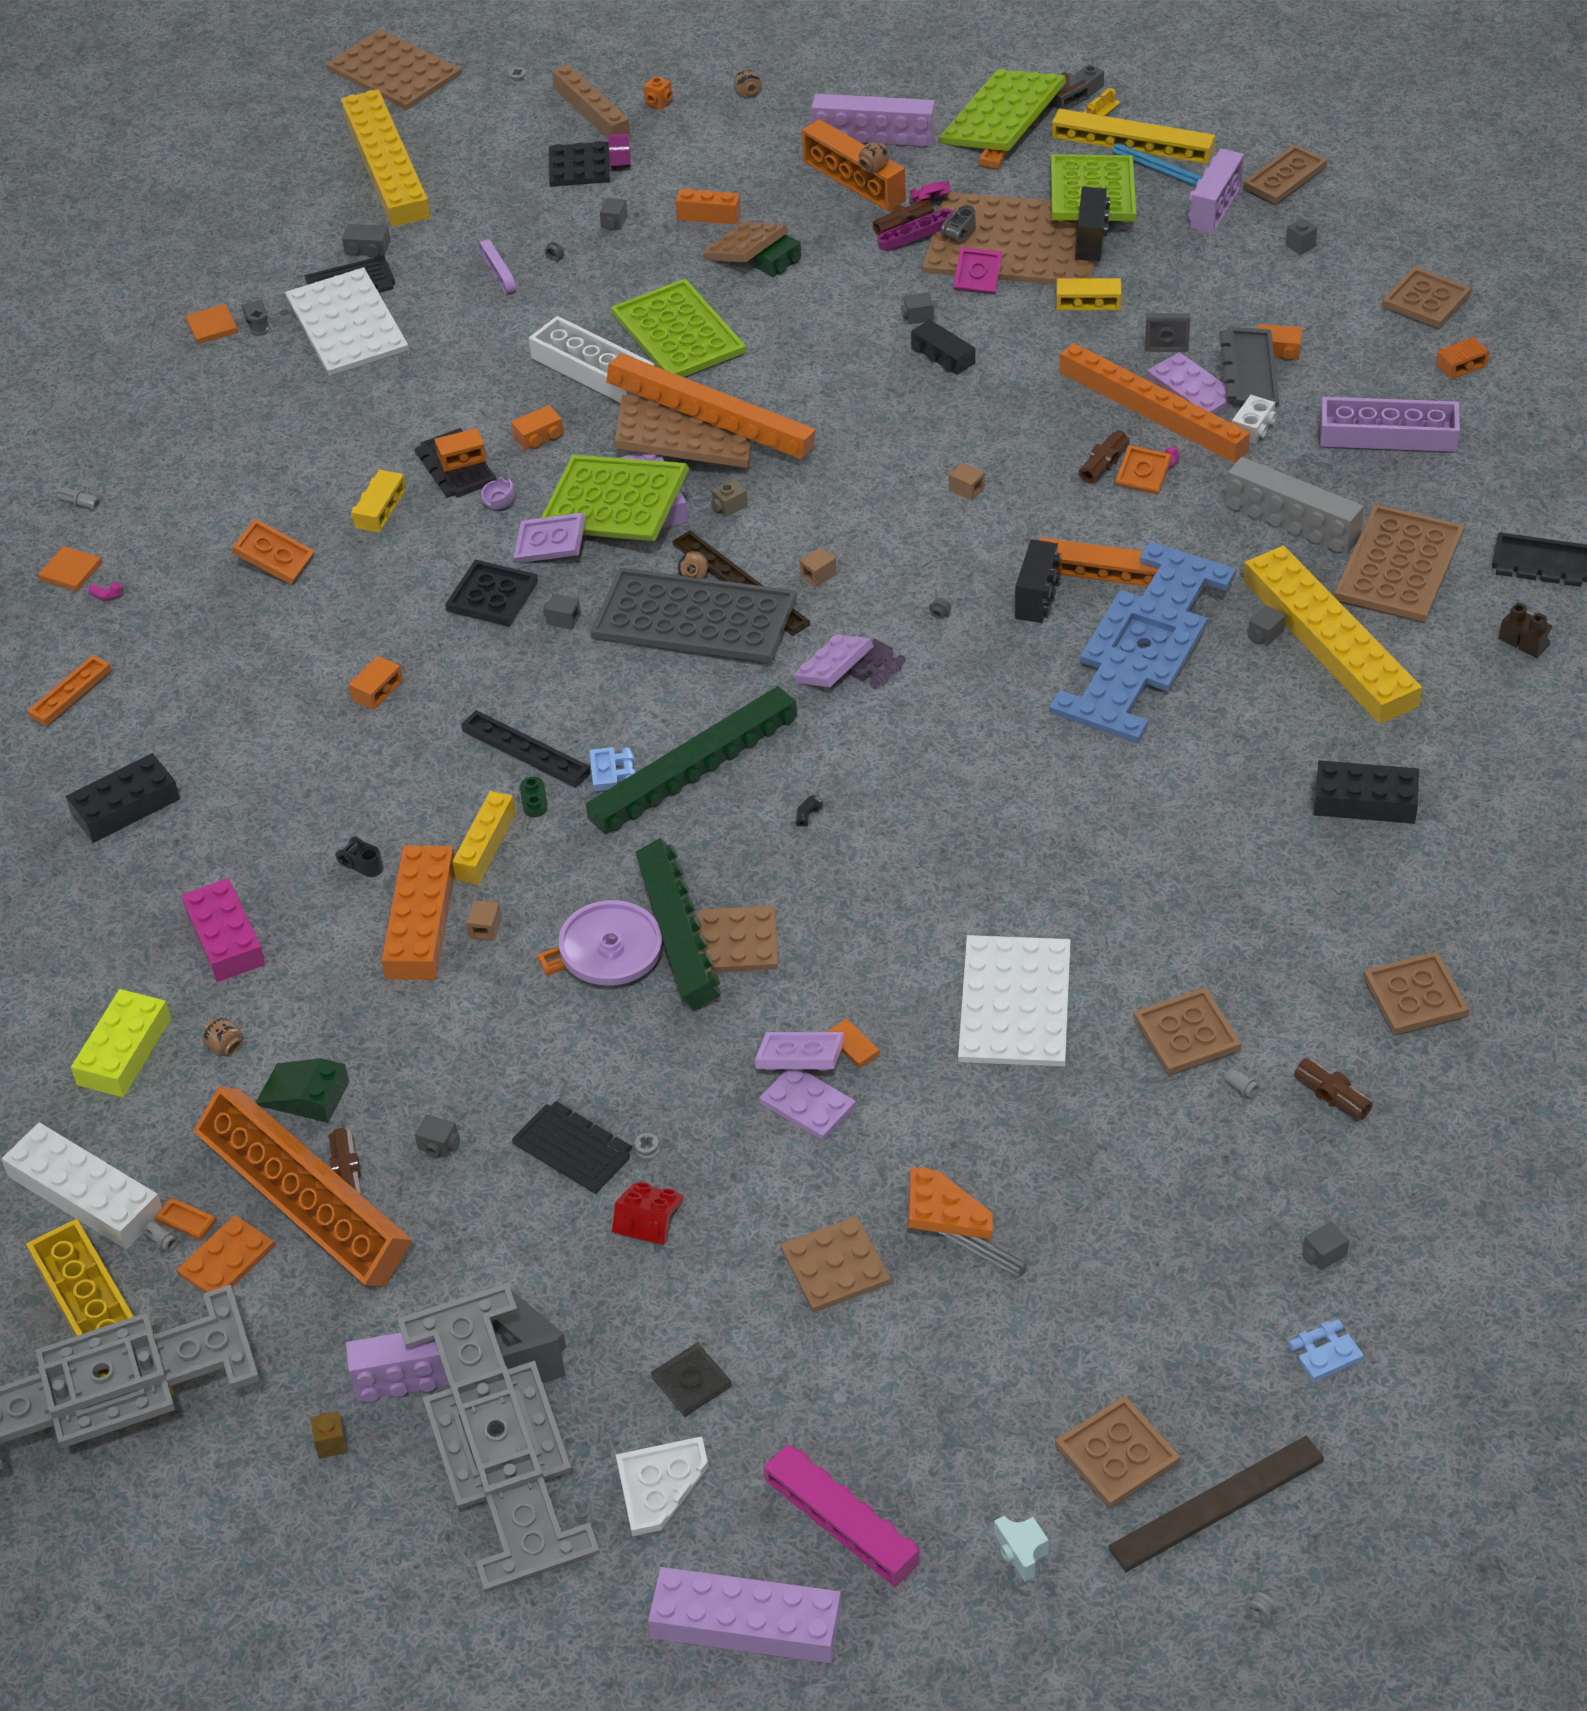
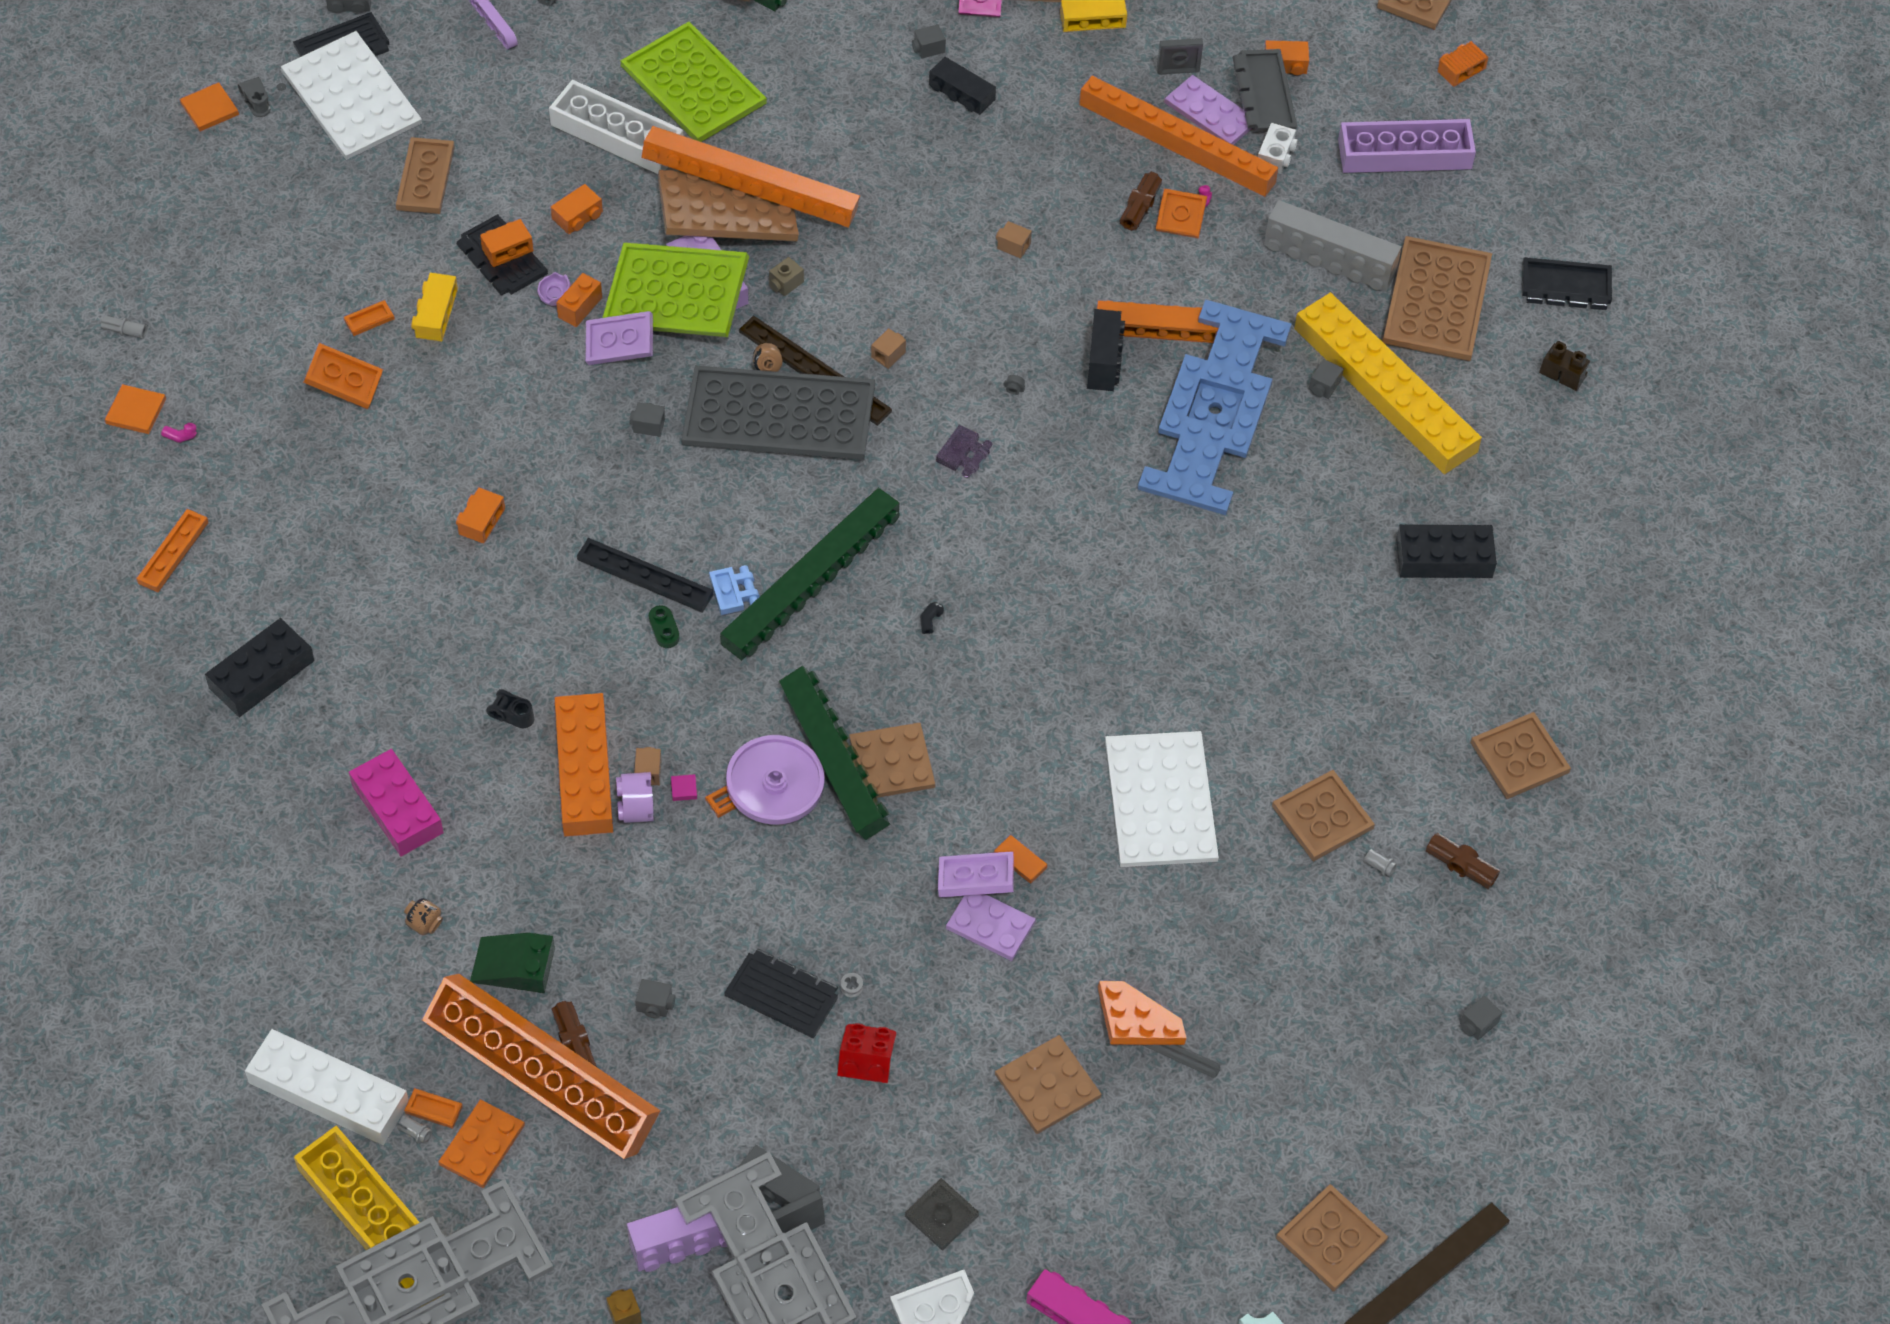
camera: 15 degrees left, 10 degrees up
neon yellow brick [71,989,171,1098] -> none
black plate [445,559,538,626] -> none
yellow brick [452,791,516,885] -> none
lavender plate [793,634,874,687] -> none
light blue plate [1288,1319,1364,1383] -> none
none -> orange tile [344,300,395,336]
none -> medium nougat plate [396,137,455,214]
none -> orange brick [556,273,602,327]
none -> lavender brick [616,772,654,823]
none -> dark pink tile [671,774,697,801]

